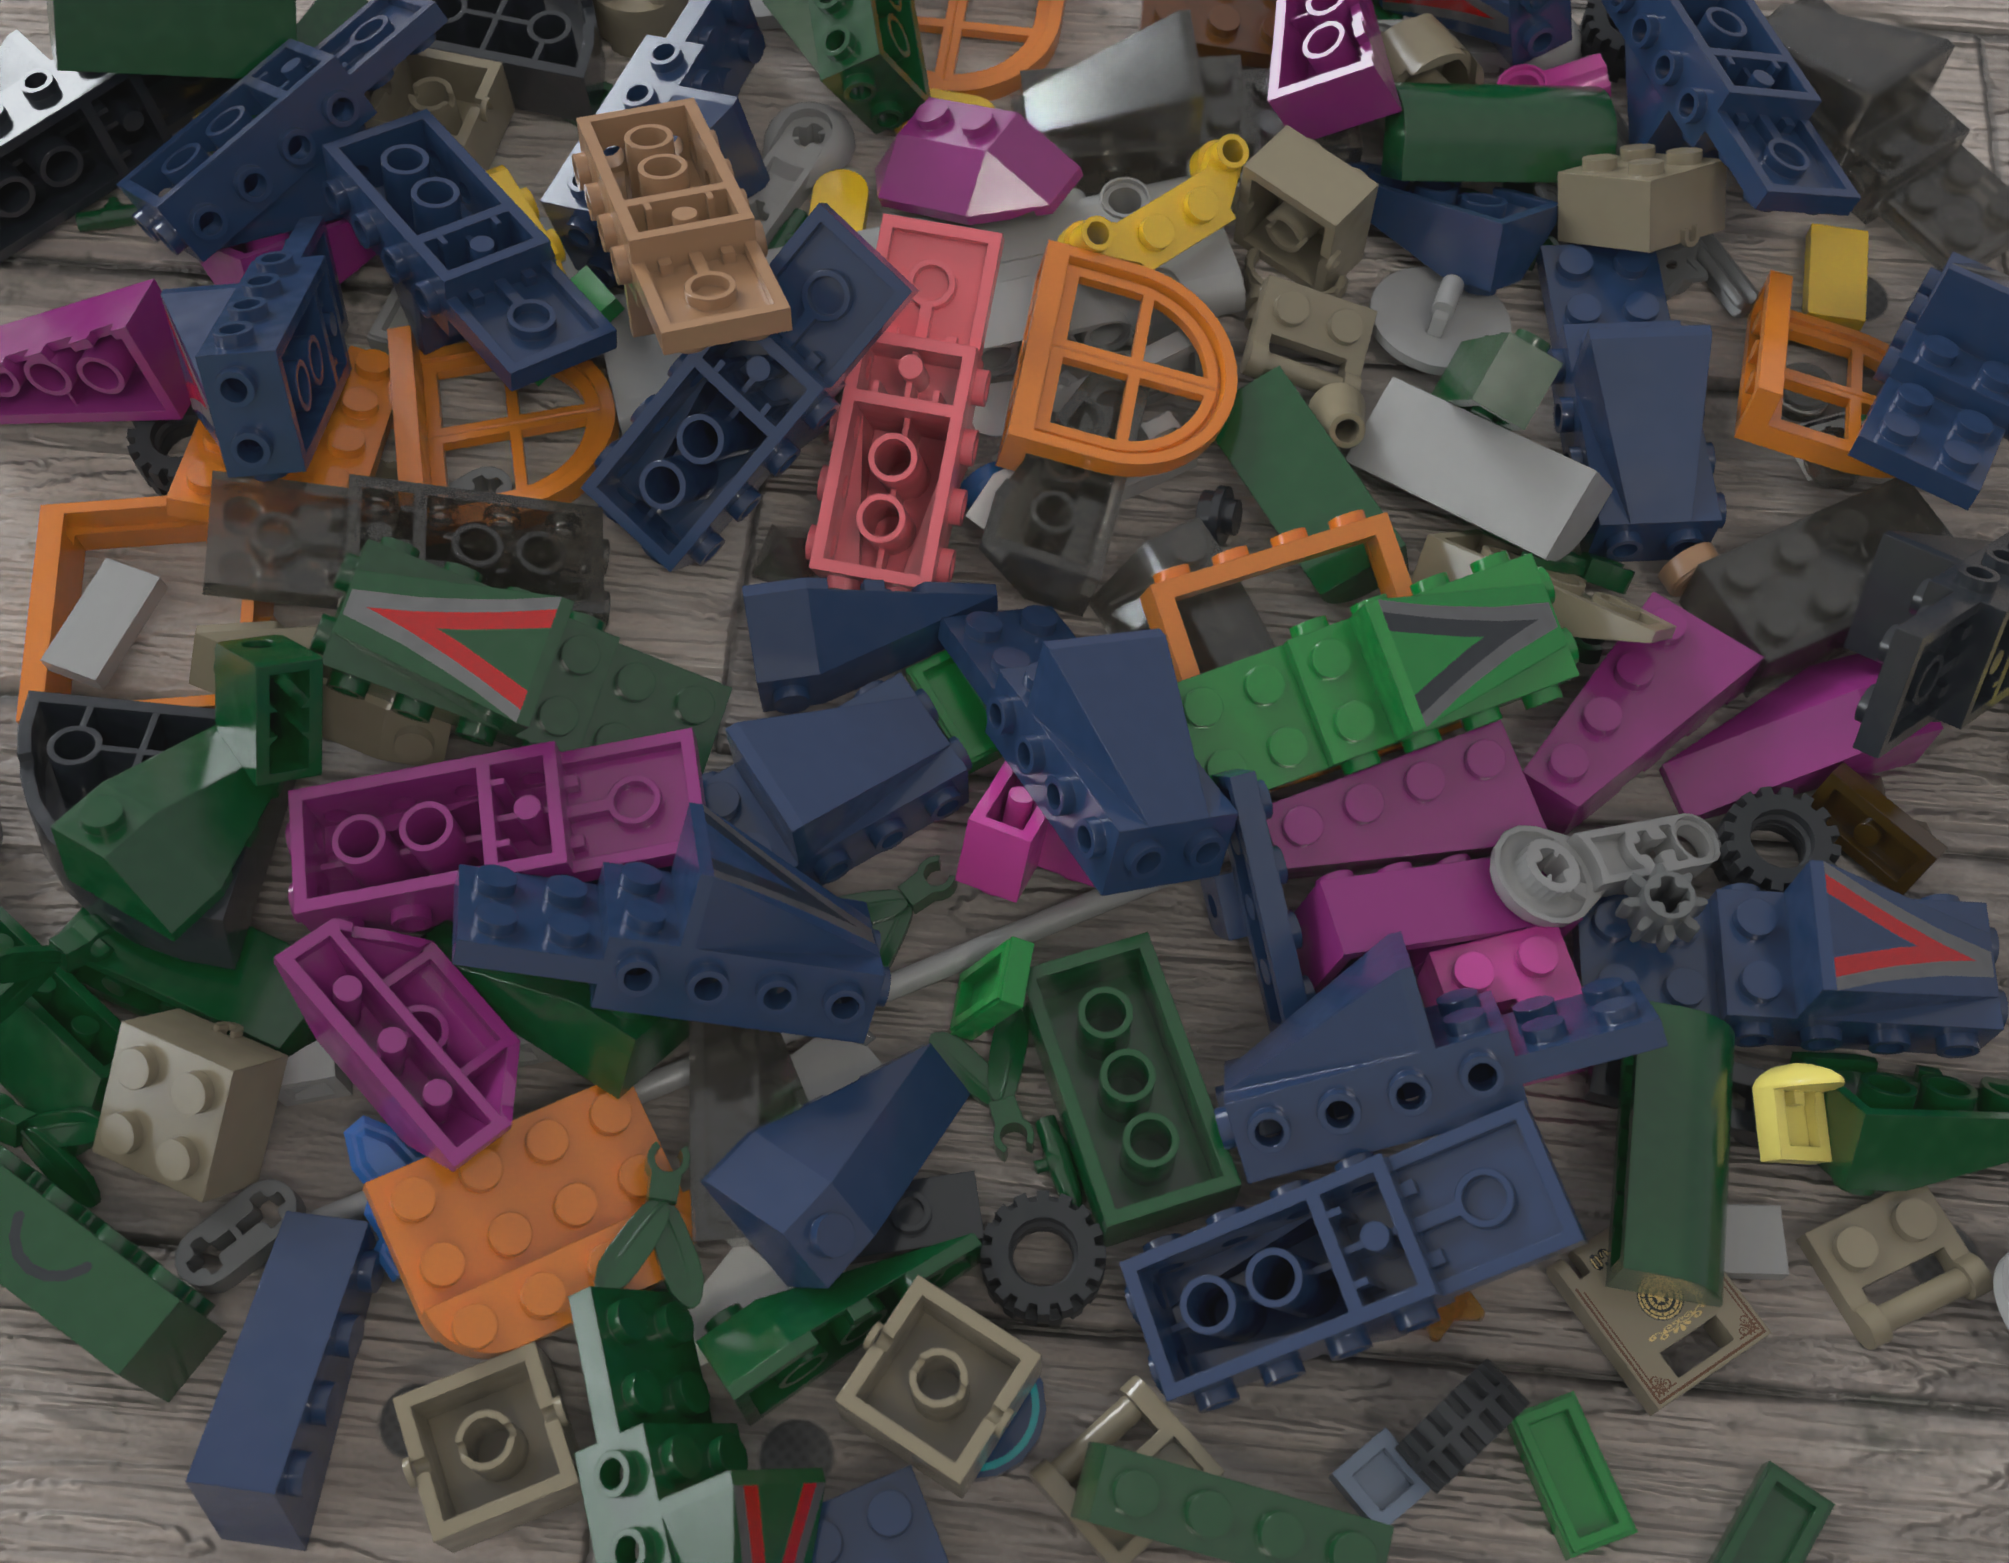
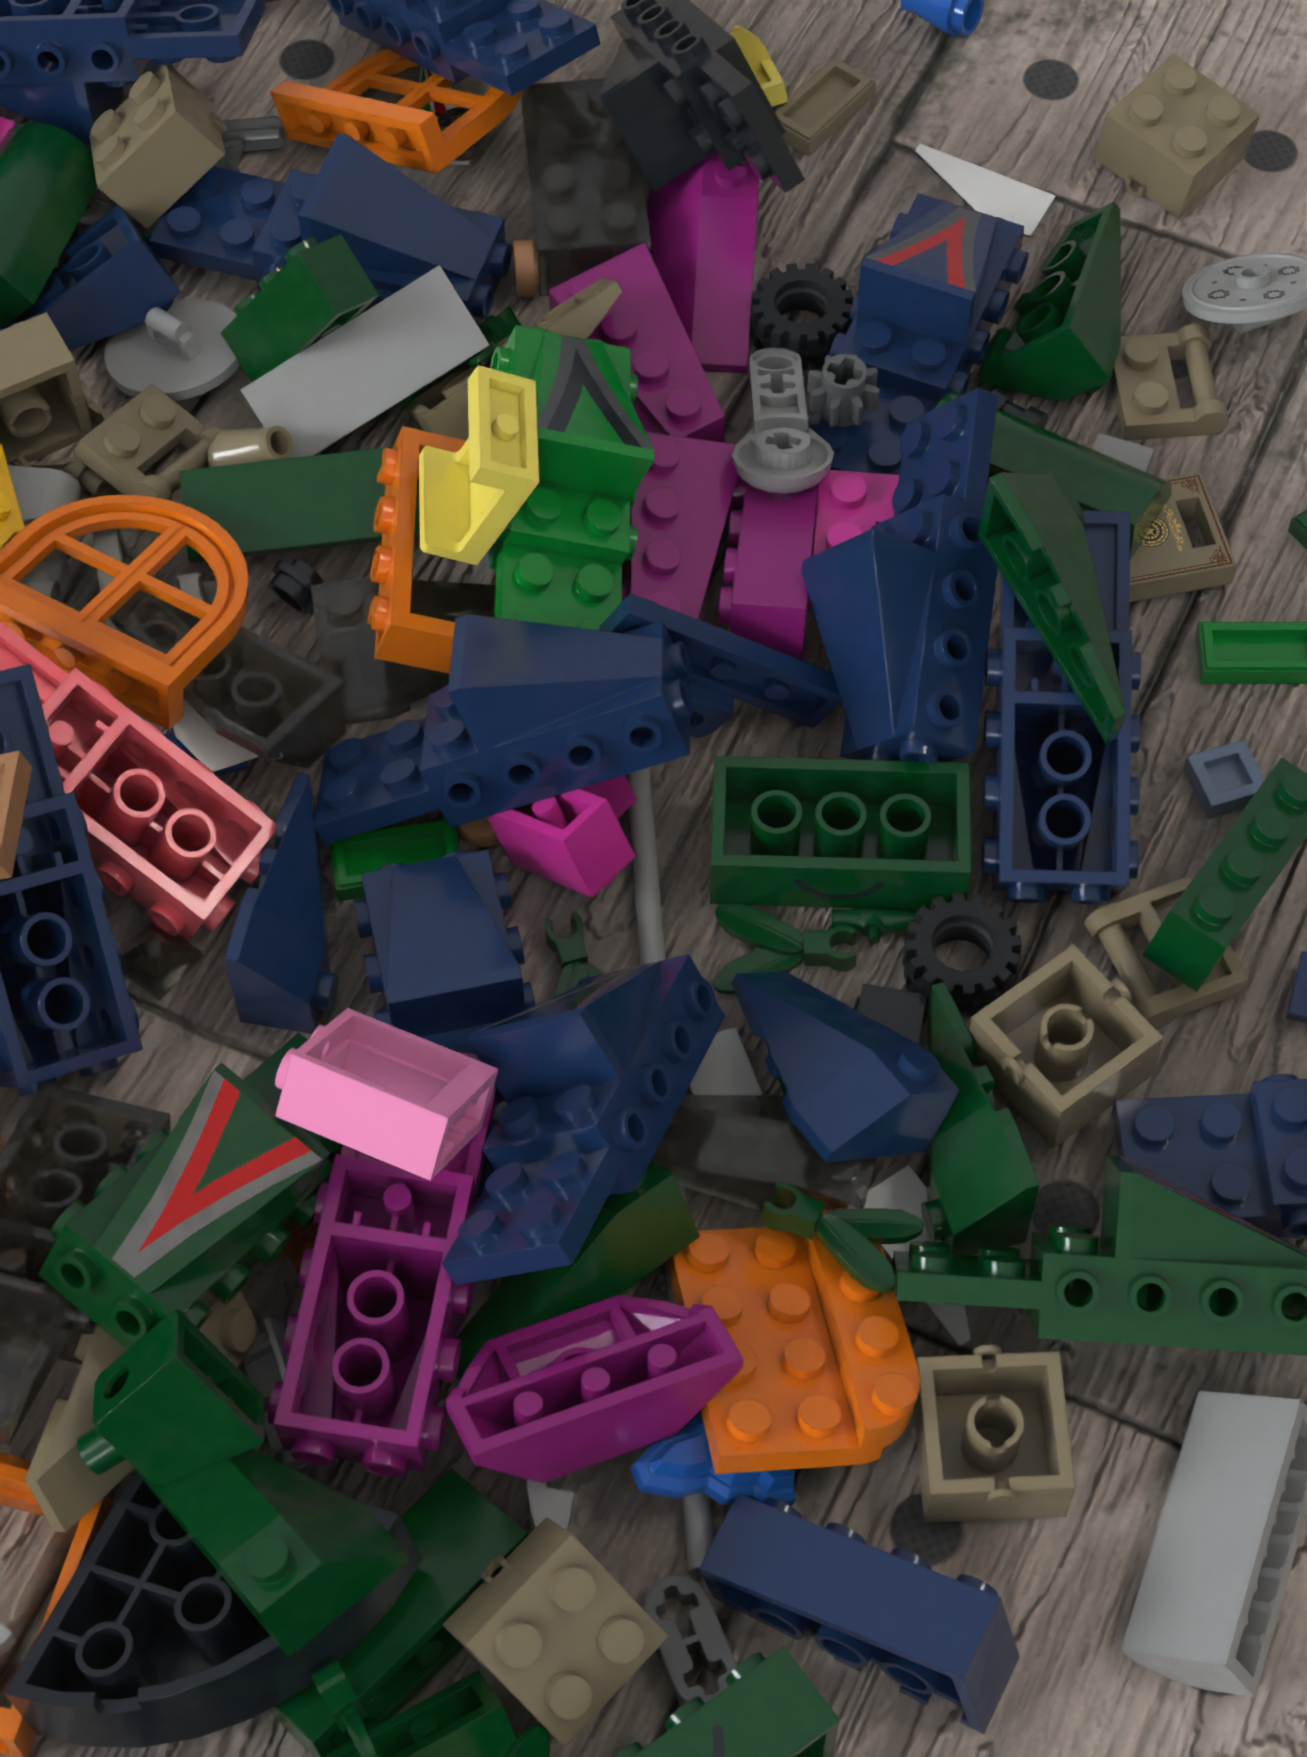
camera: 70 degrees left, 5 degrees down
green tile [949,936,1034,1041] -> none
black tyre [1394,1358,1530,1494] -> none
light yellow plate [1752,1063,1845,1165] -> none
yellow tile [1802,223,1869,331] -> none
dark brown tile [1811,762,1948,895] -> none
none -> bright pink window [275,1008,499,1181]
none -> light yellow panel [419,365,539,565]
none -> dark green wedge [978,472,1126,744]

